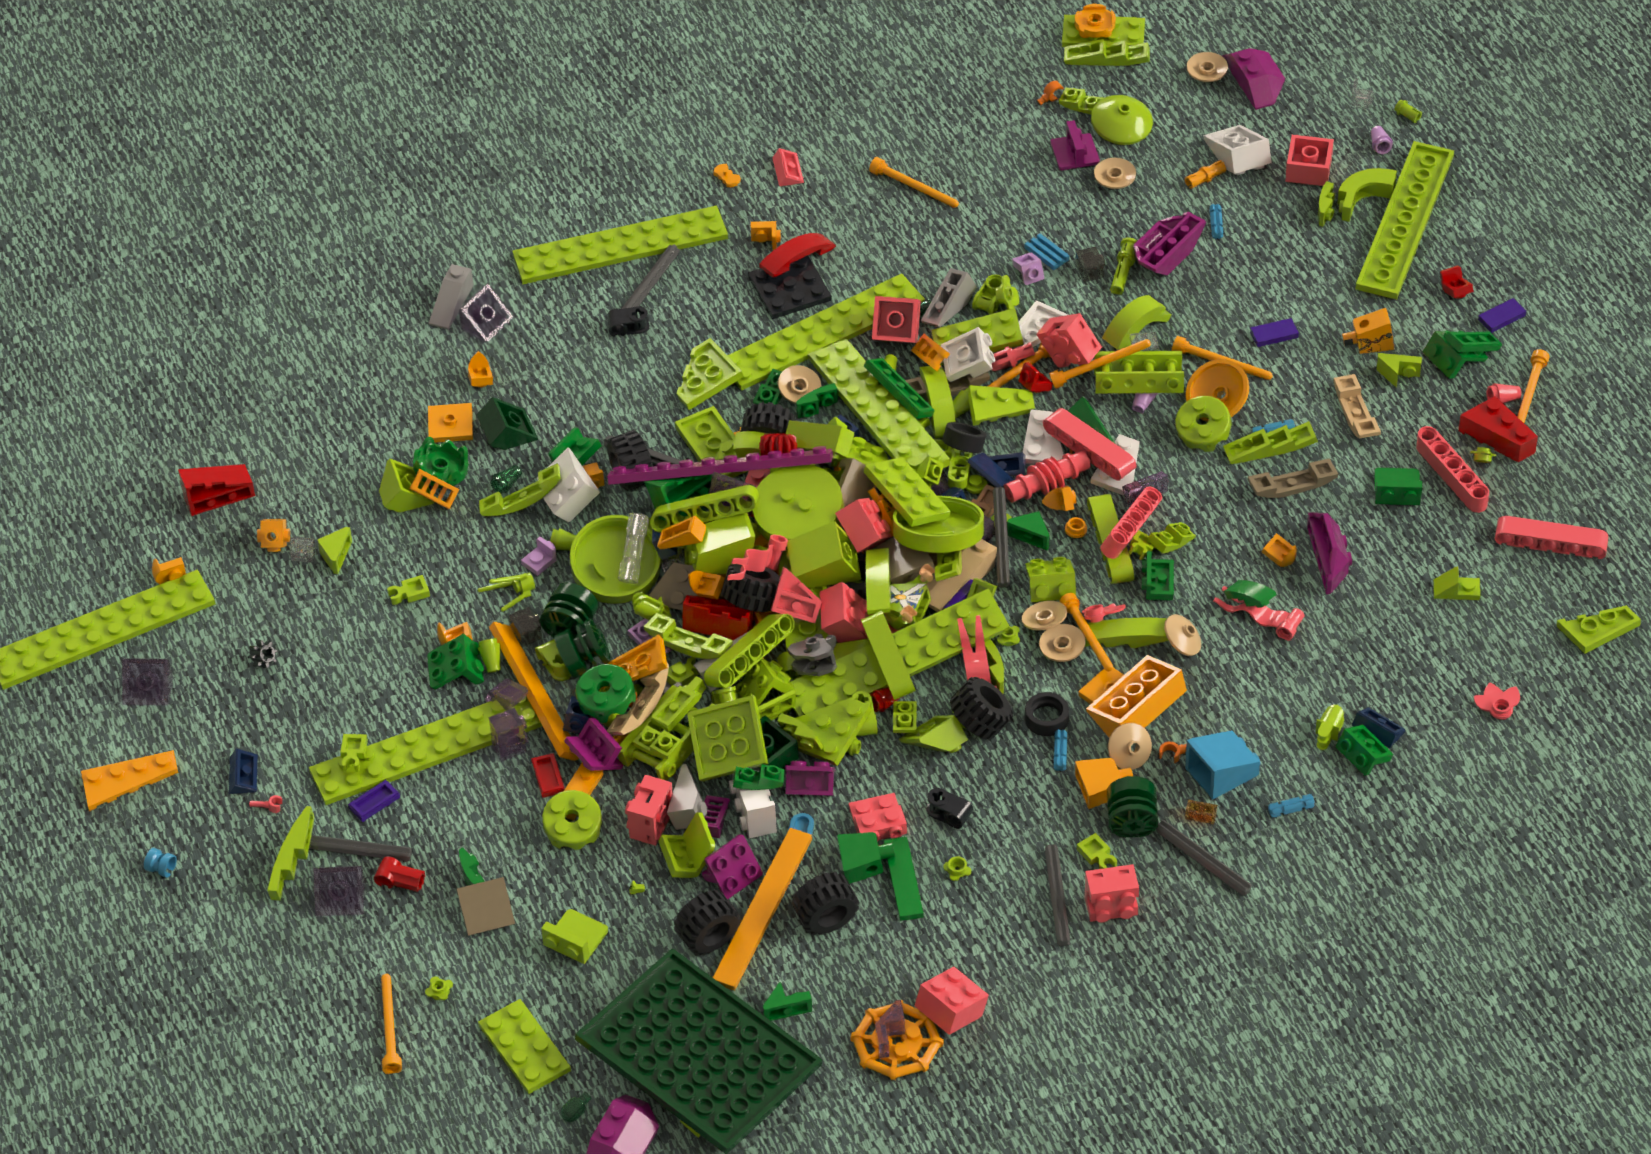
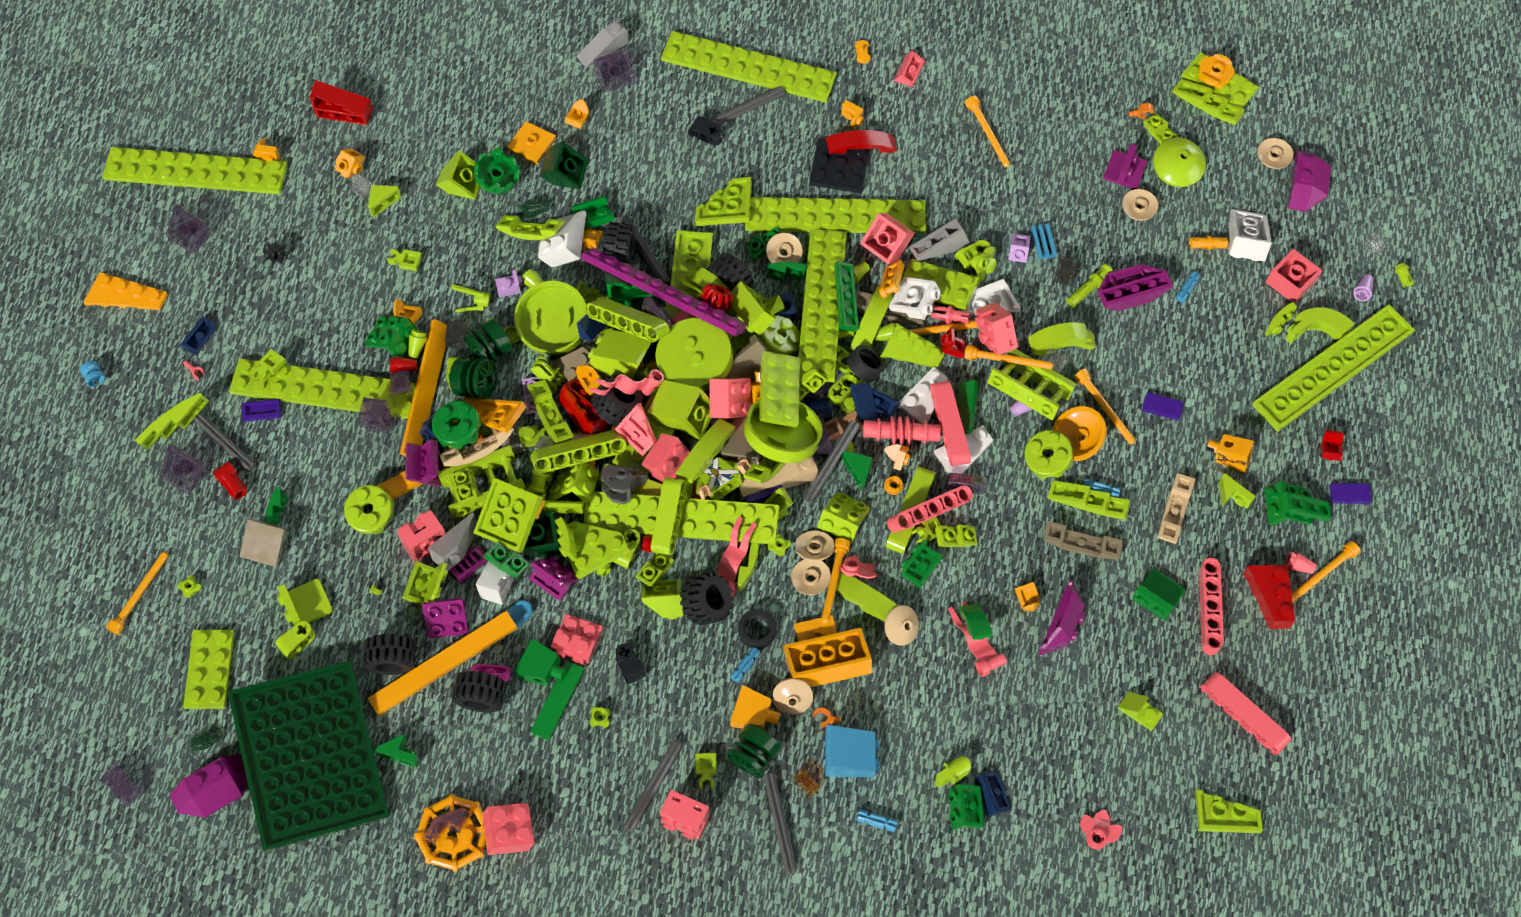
camera: 30 degrees right, 15 degrees up
light orange slope [409,469,460,509] -> none
red tile [531,753,565,798] -> none
clear axle [618,513,649,584] -> none
lime hinge [650,676,706,733] -> none
light orange slope [657,516,706,549] -> none
lime plate [1470,447,1497,463] -> none
none -> lime piece [275,621,316,659]
none -> red cone [390,356,417,374]

